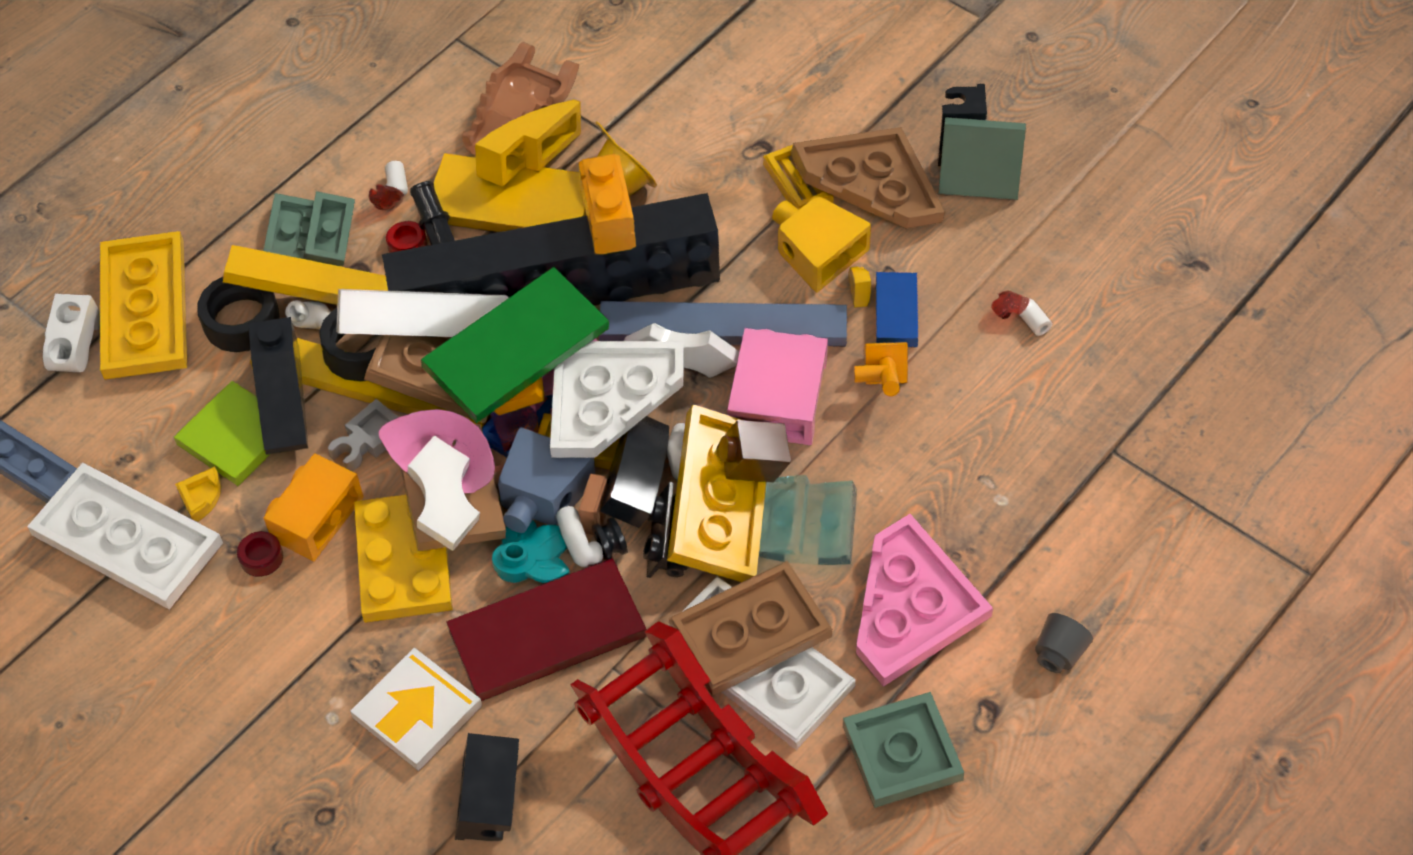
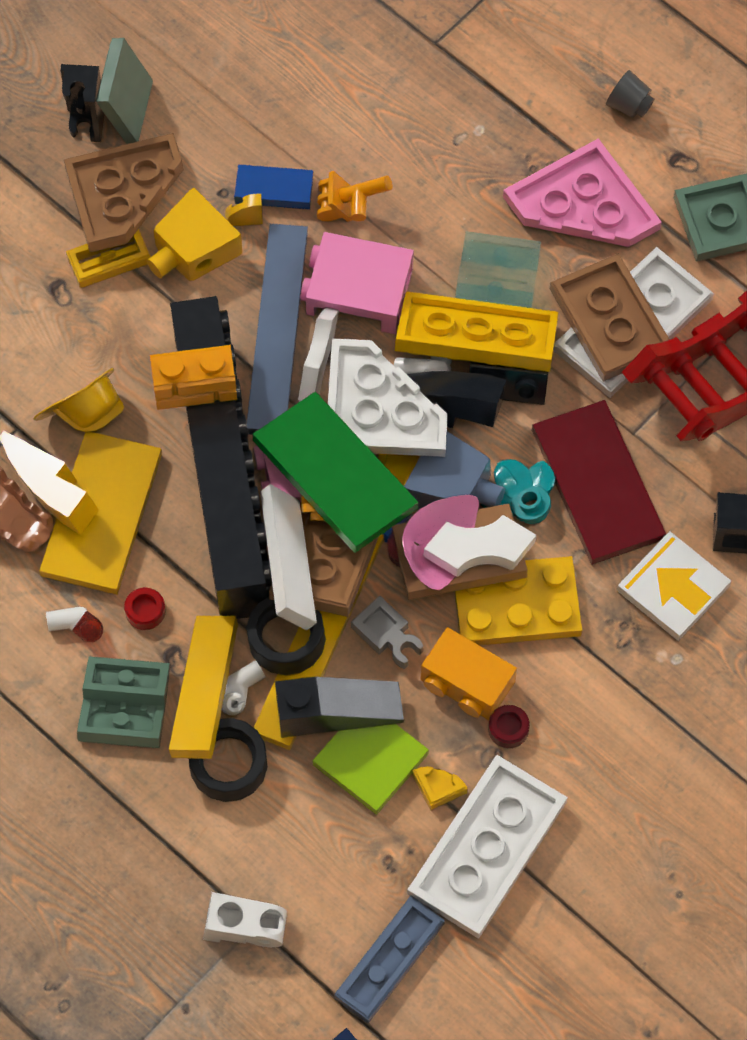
camera: 90 degrees left, 10 degrees up
yellow plate [100,231,187,380] -> none
black axle [410,181,455,245] -> none
white arm [556,506,603,568] -> none
nougat tile [579,474,608,535] -> none
black bush [592,517,628,560] -> none
reddish brown brick [718,420,791,483] -> none
arm [991,290,1052,336] -> none

